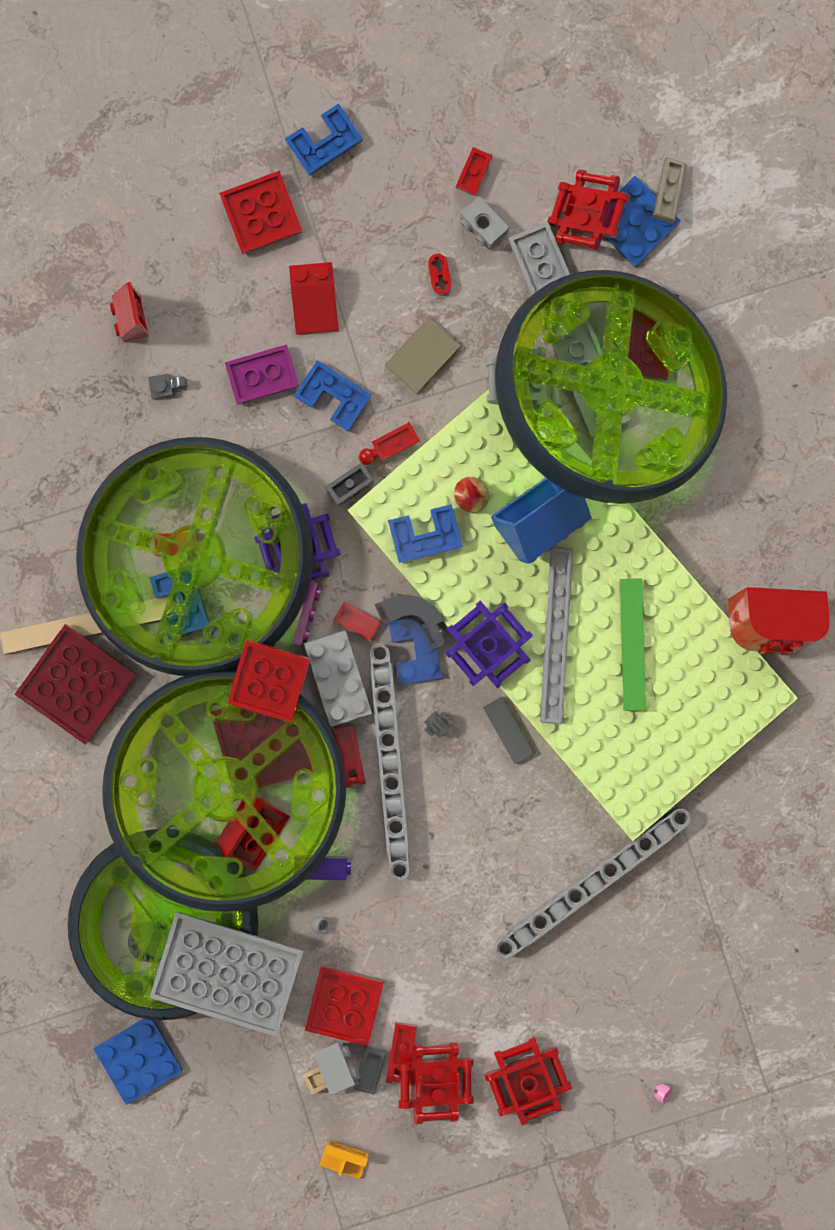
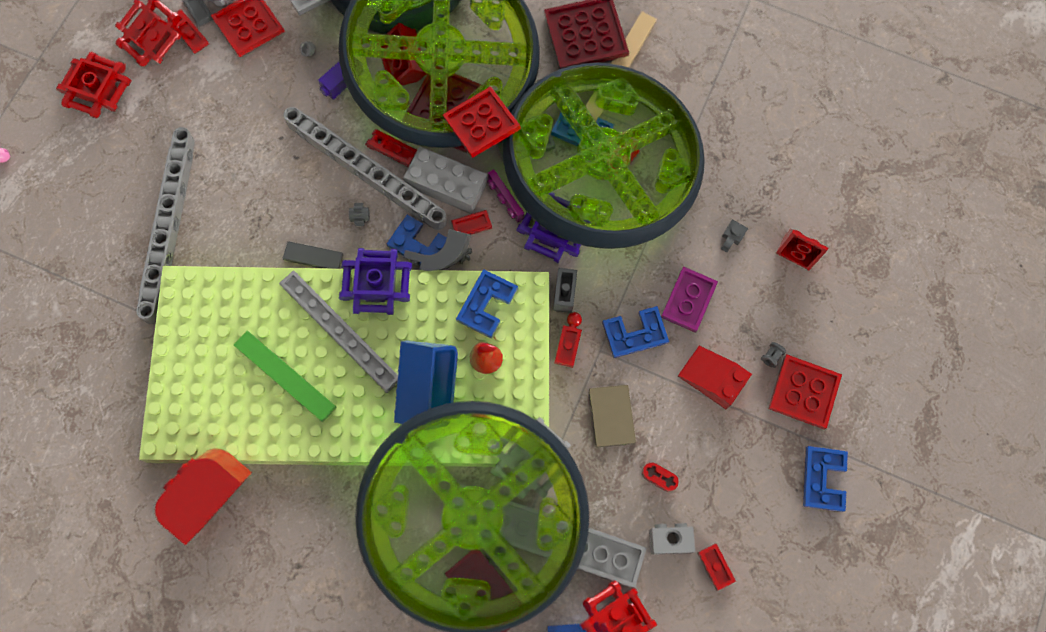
camera: 130 degrees right, 15 degrees down
none -> dark grey bush [761,342,786,368]

